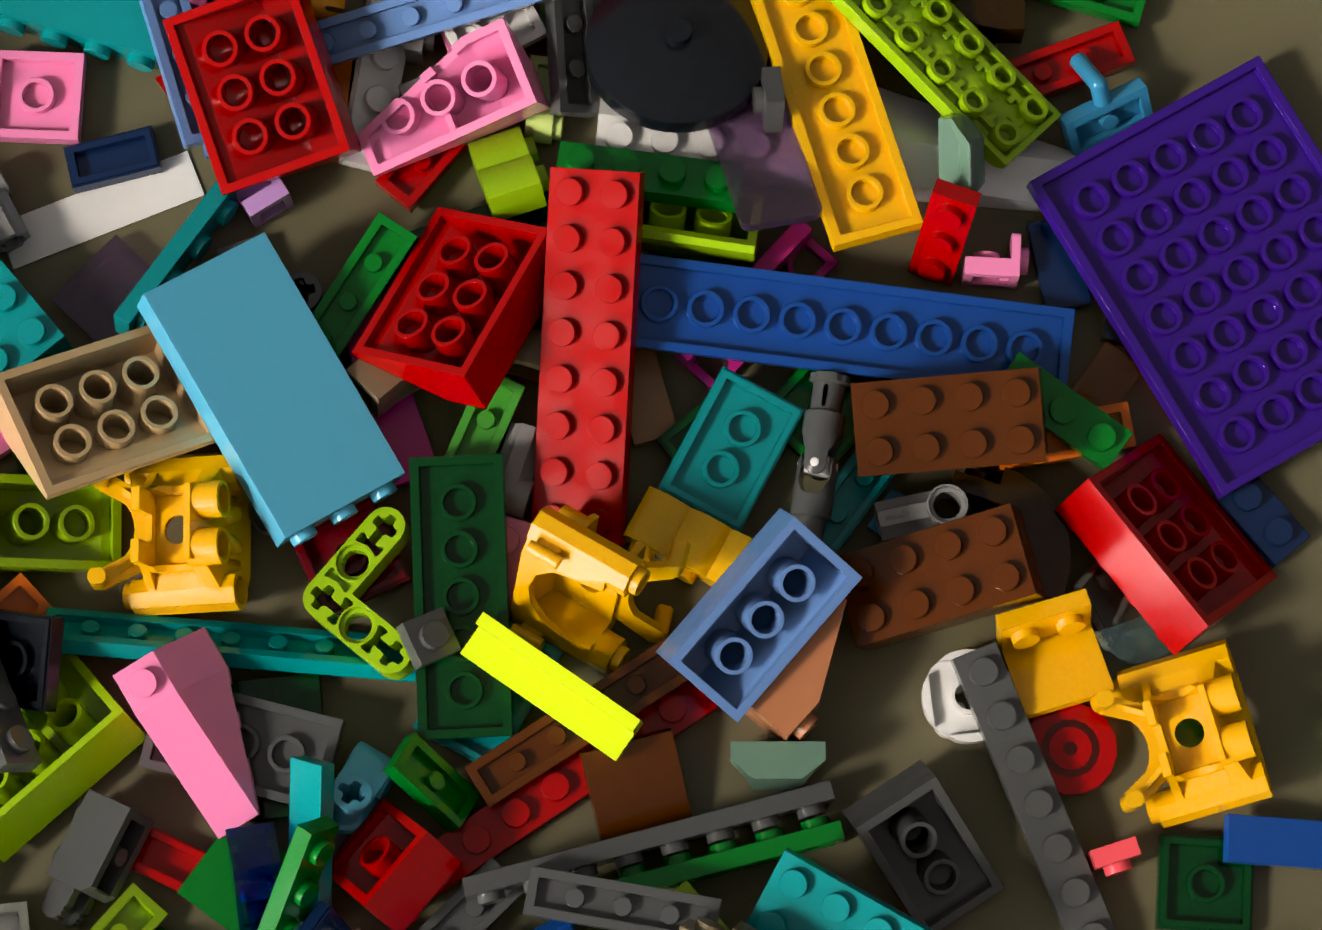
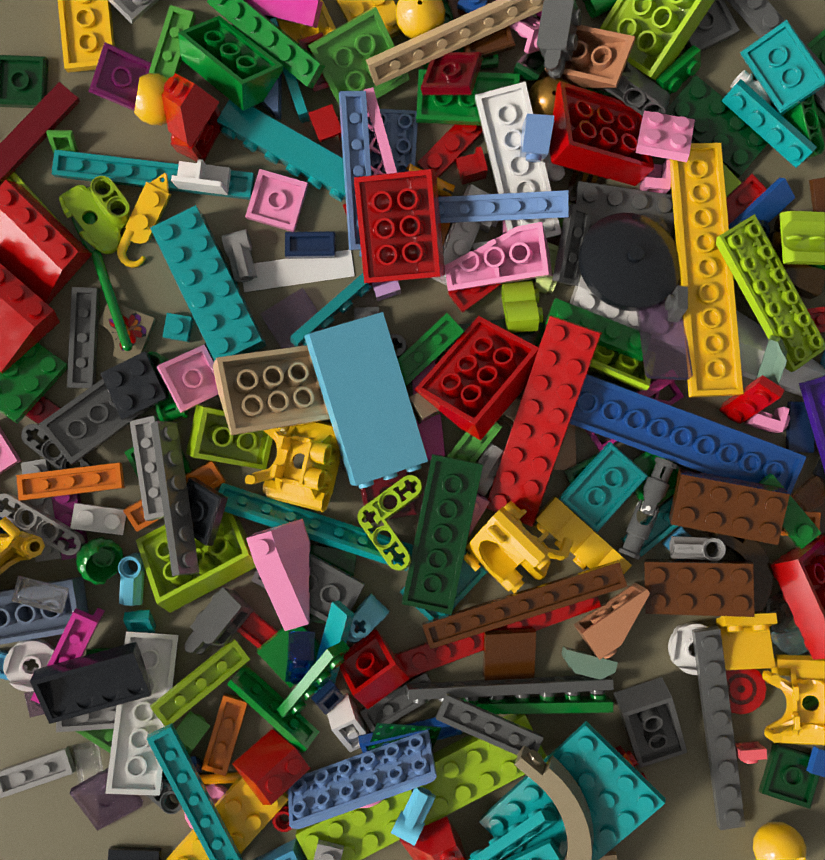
camera: 15 degrees right, 10 degrees up
green plate [383,733,481,833] -> none
dark grey plate [396,607,462,671] -> none
neon yellow fence [460,612,643,762] -> none
medium blue slope [656,508,863,723] -> none

